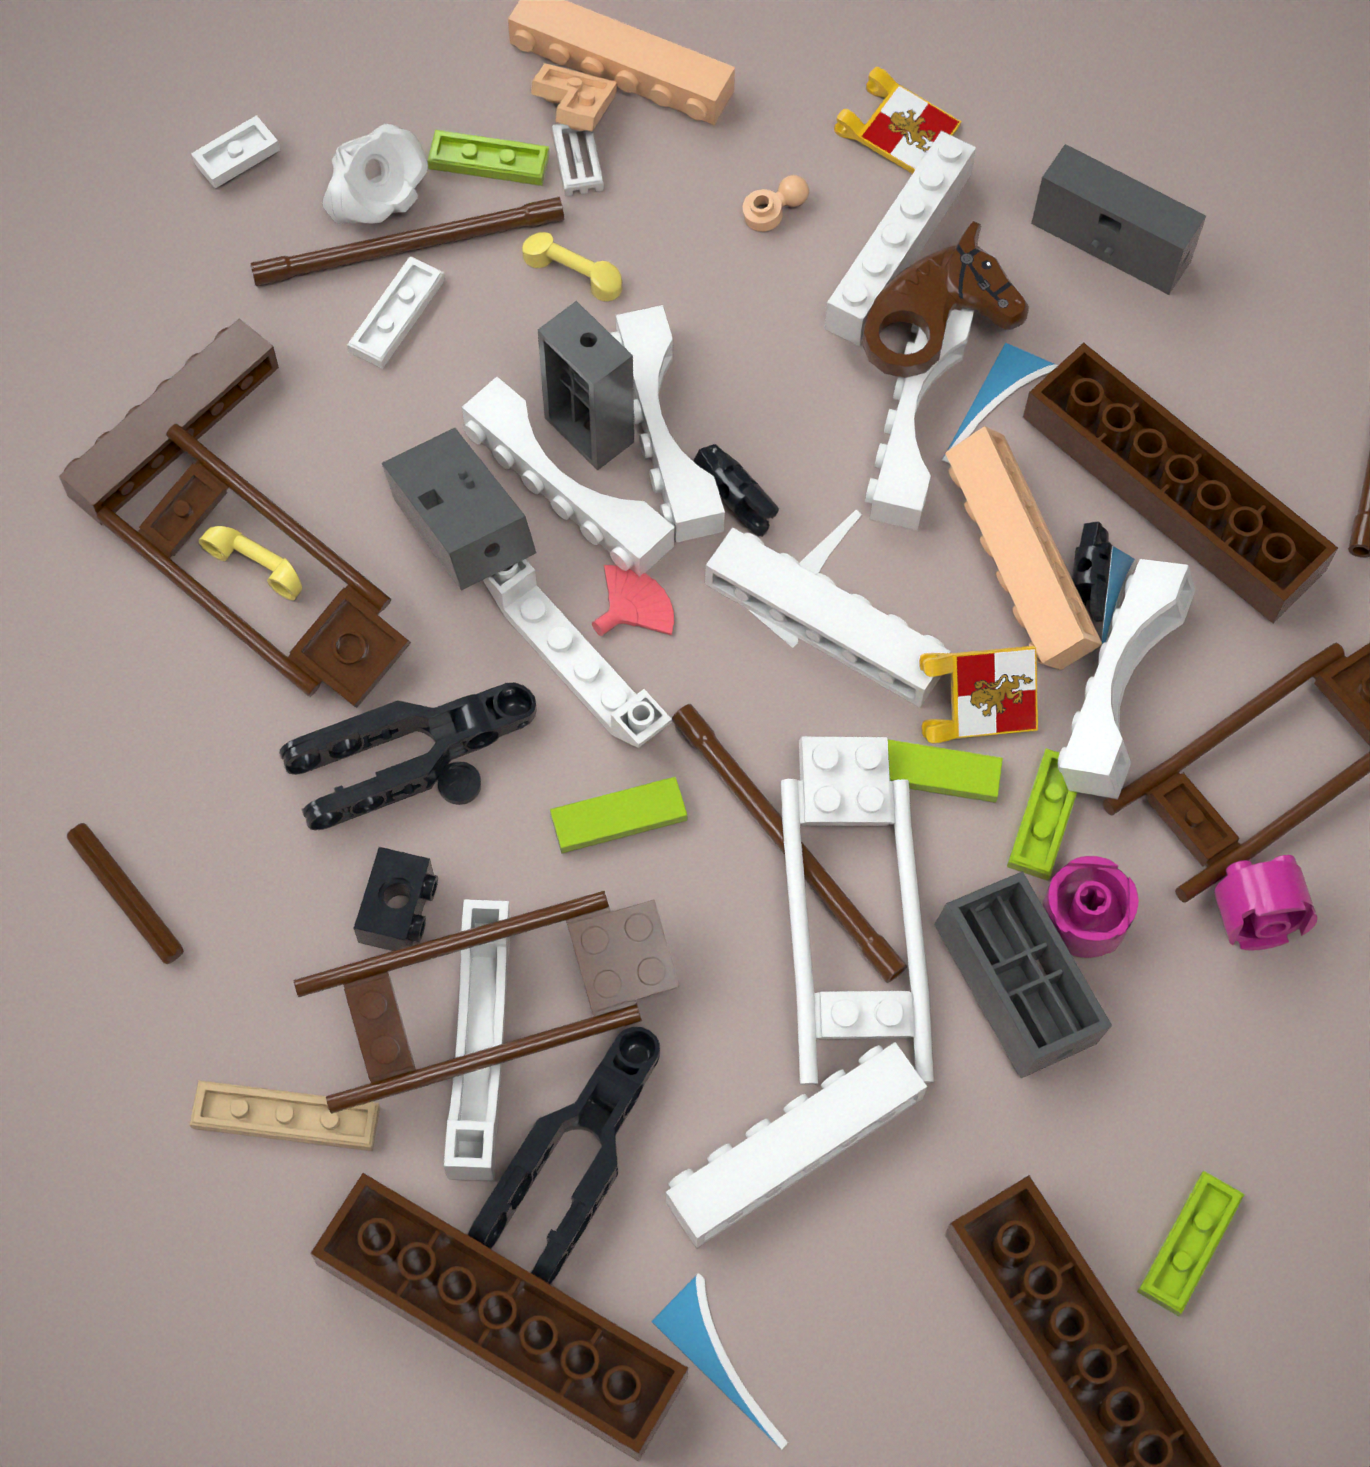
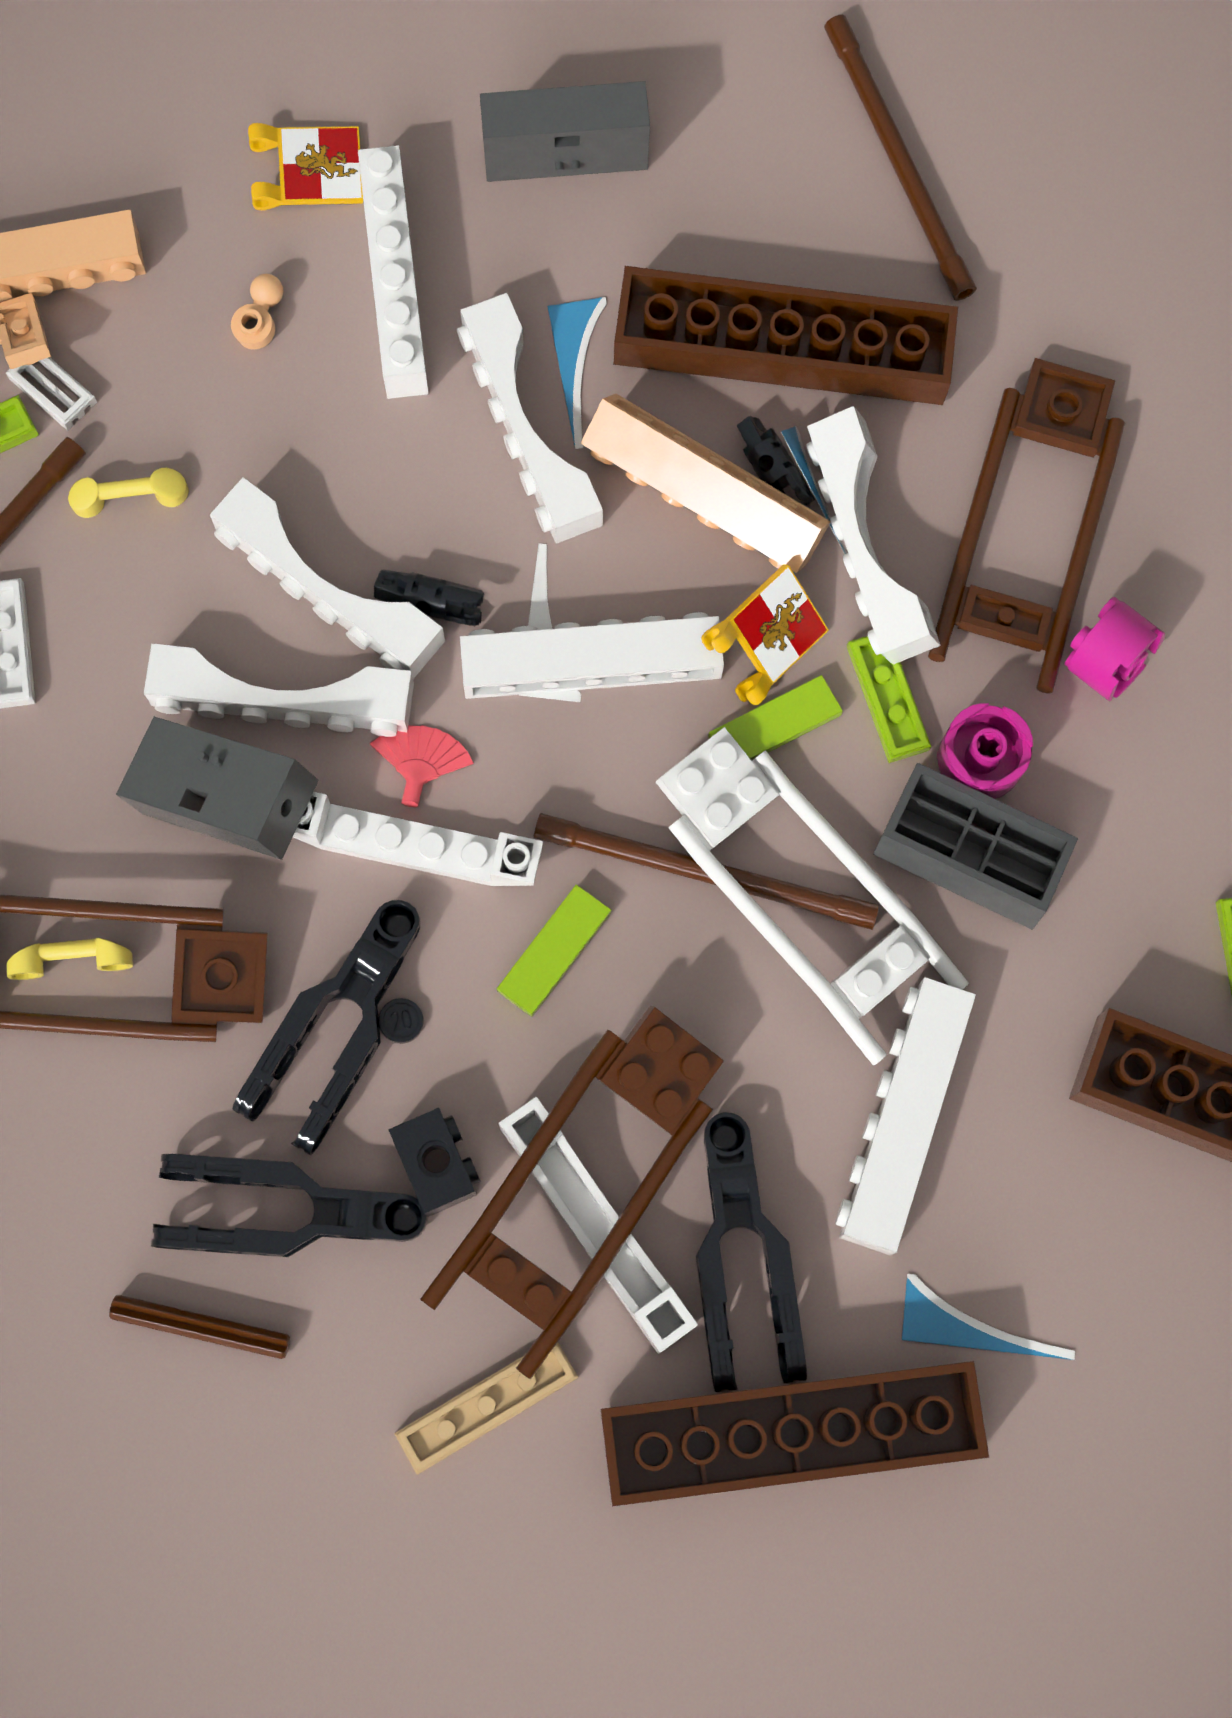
camera: 40 degrees left, 10 degrees up
dark grey brick [537,301,634,471] -> none
reddish brown animal [862,221,1029,378] -> none
none -> black piece [151,1154,427,1258]

